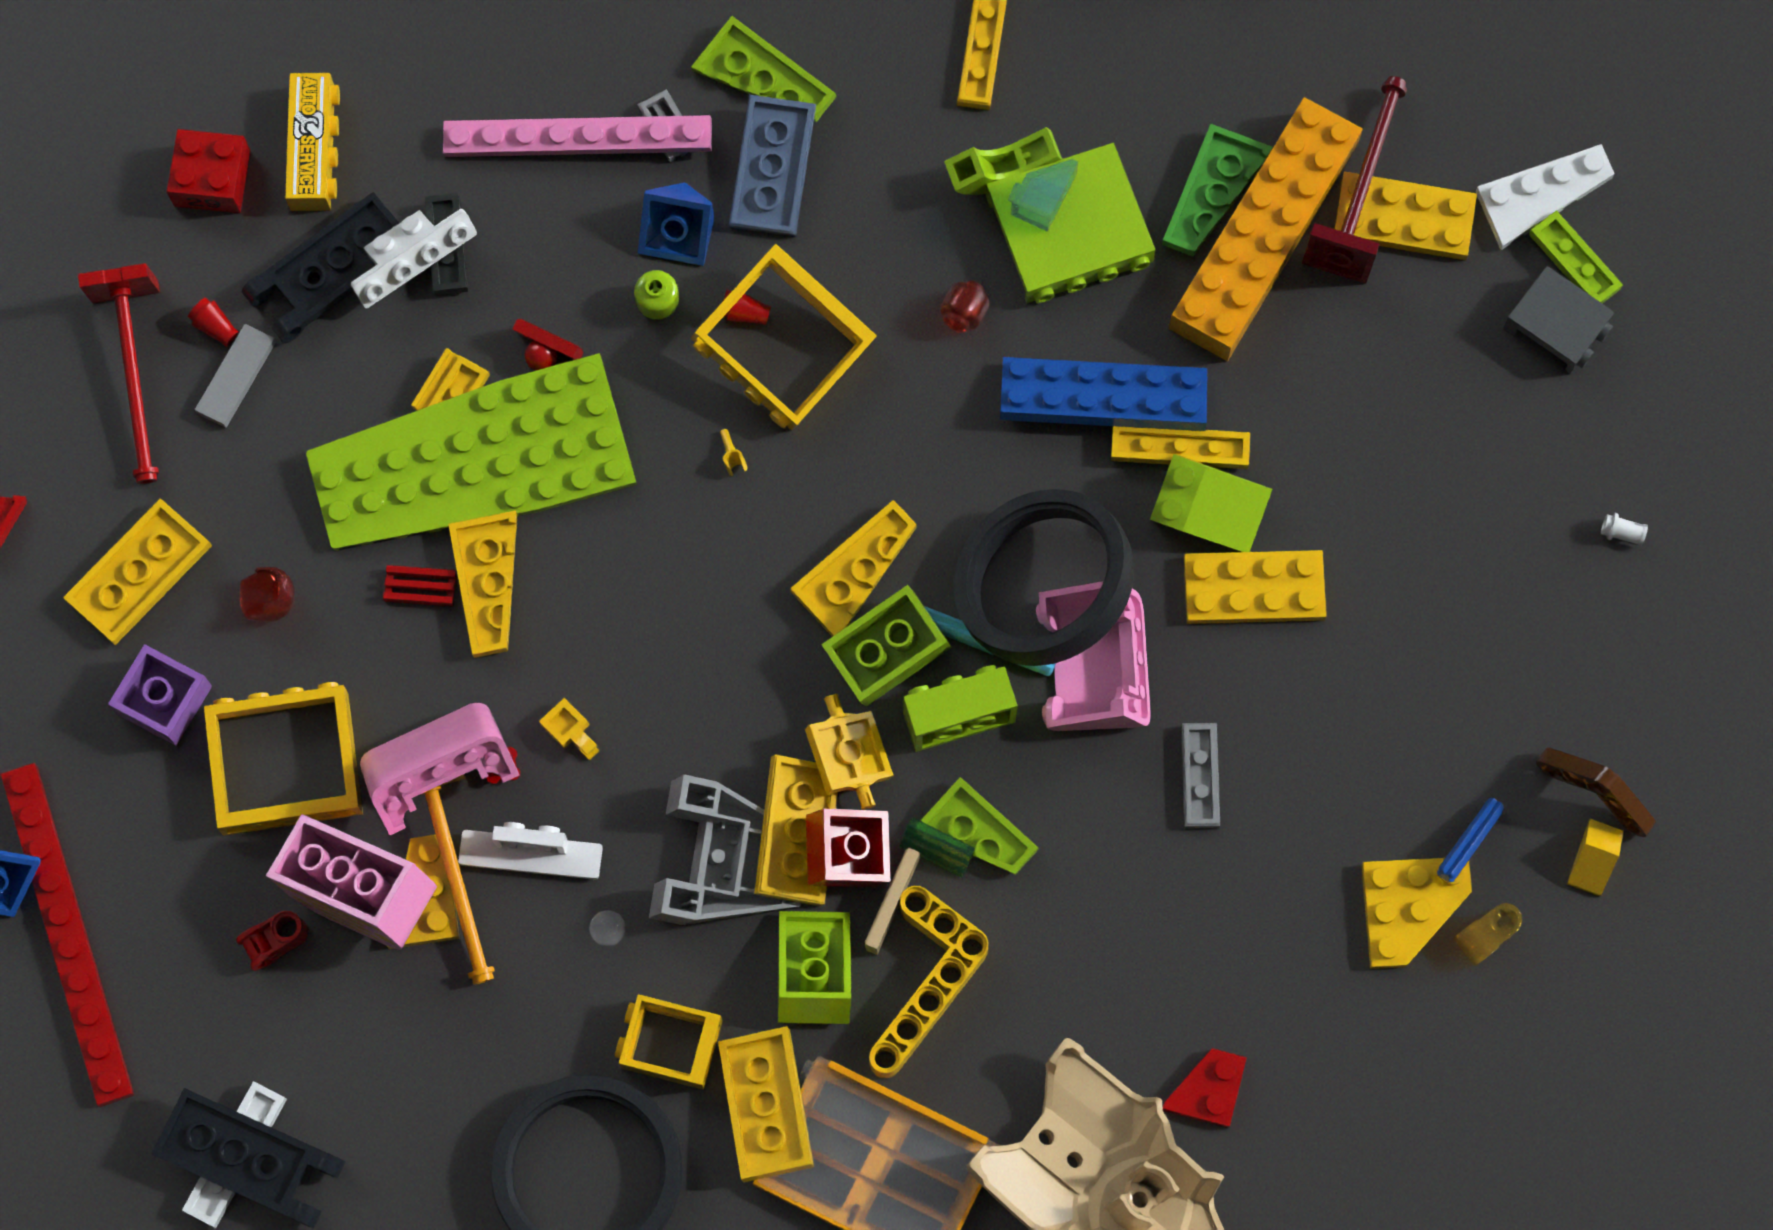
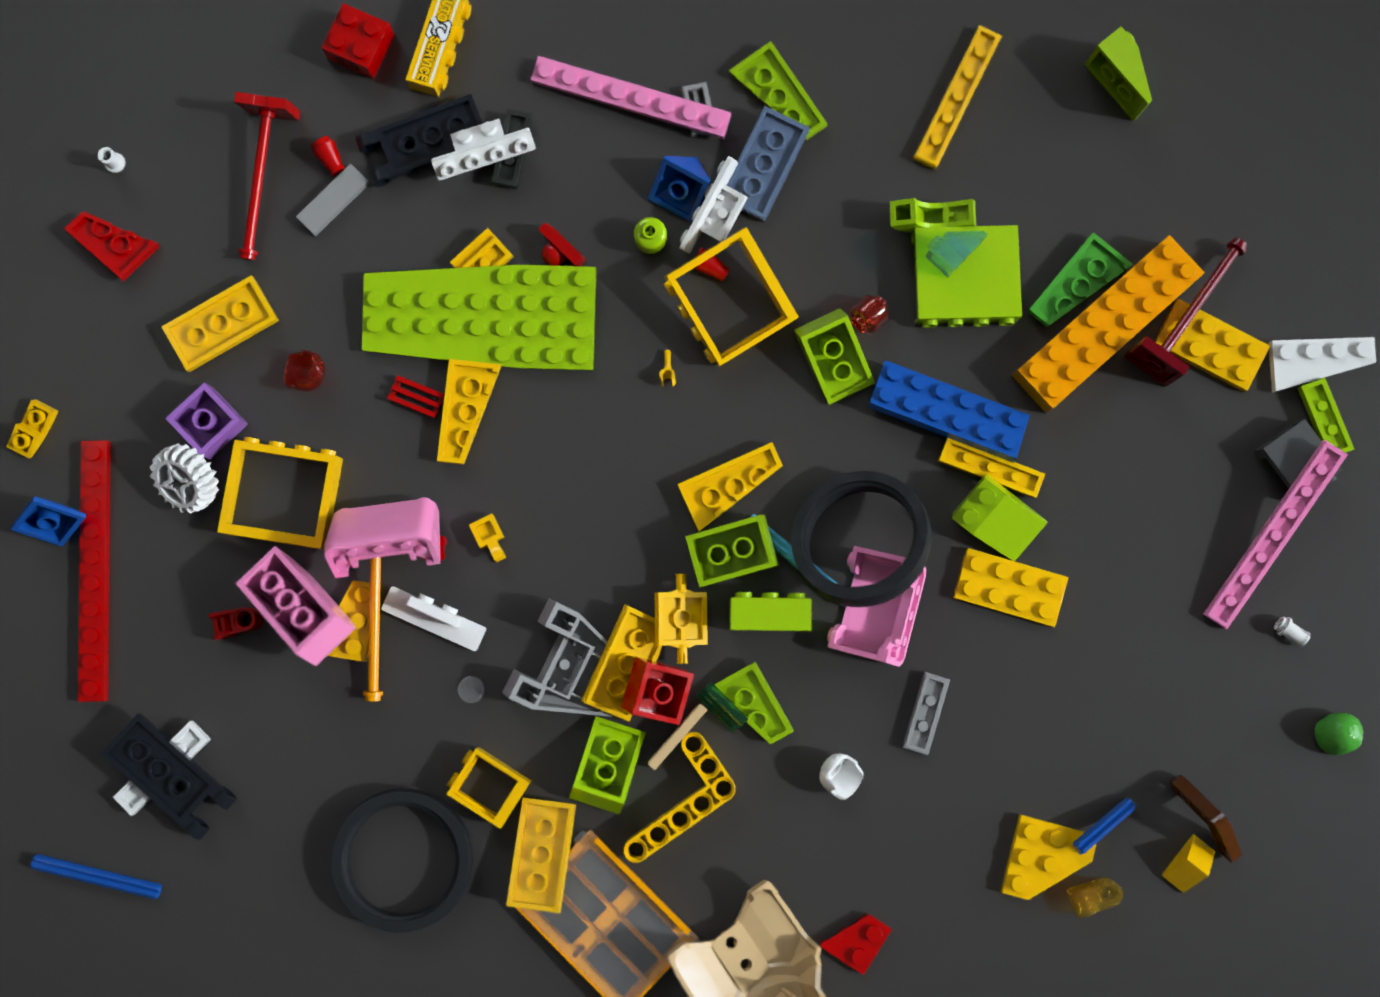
camera: 15 degrees right, 10 degrees up
none -> white gear [150,444,219,514]
none -> white bracket [679,156,748,254]
none -> lime slope [794,308,875,405]
none -> white hair [819,753,863,800]
none -> bright pink tile [1203,440,1348,629]
none -> bright green hair [1314,712,1363,756]

